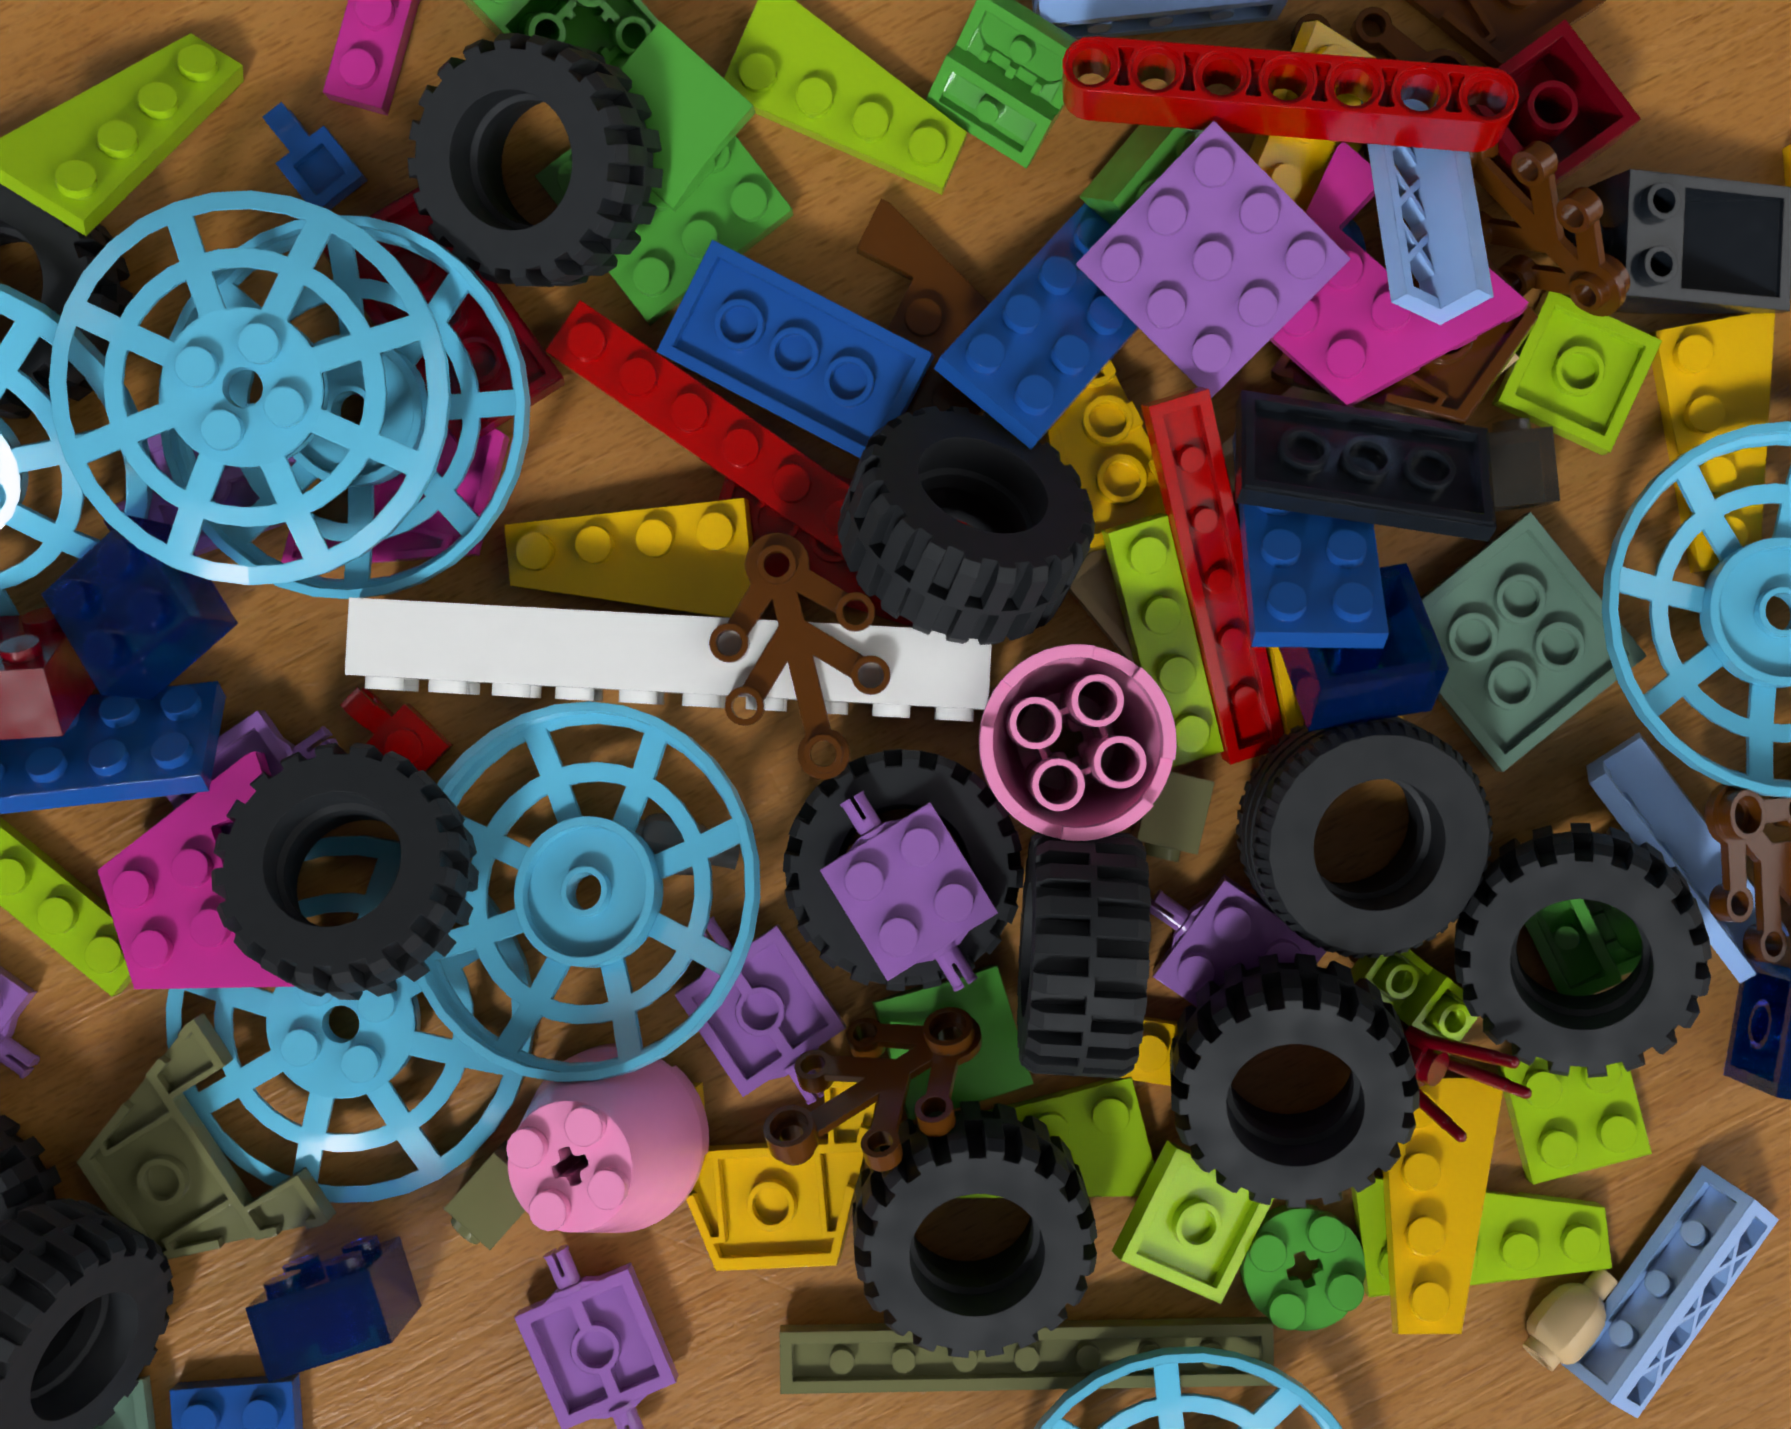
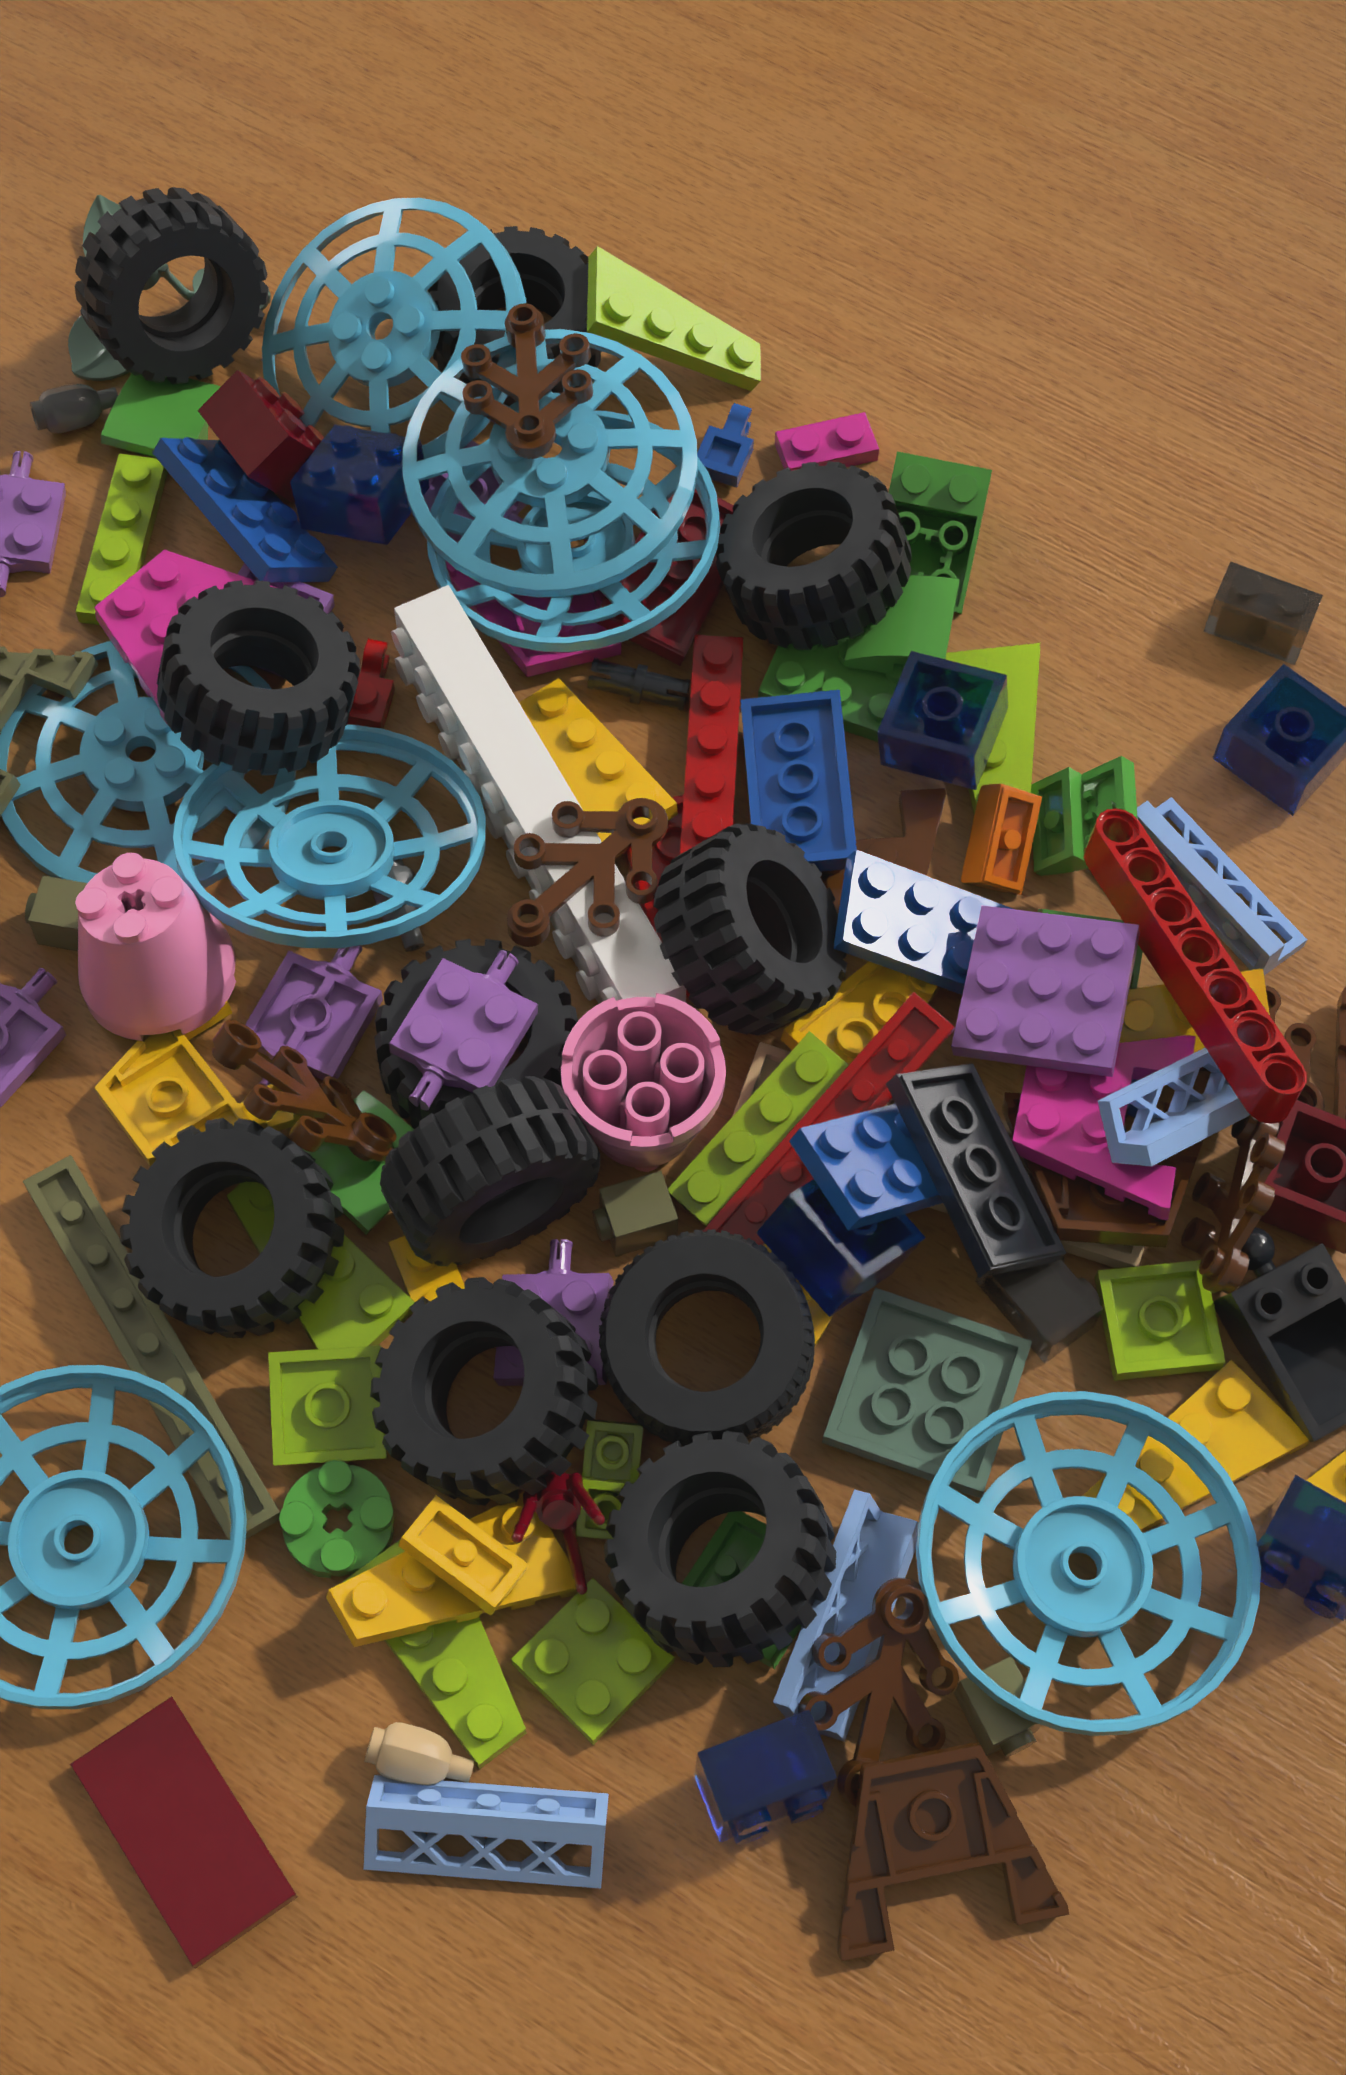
camera: 55 degrees right, 25 degrees down
none -> yellow plate [398,1495,529,1616]
none -> reddish brown plant [461,303,593,459]
none -> black pin [587,657,691,711]
none -> clear blue brick [877,651,1008,790]
none -> orange slope [961,784,1042,895]

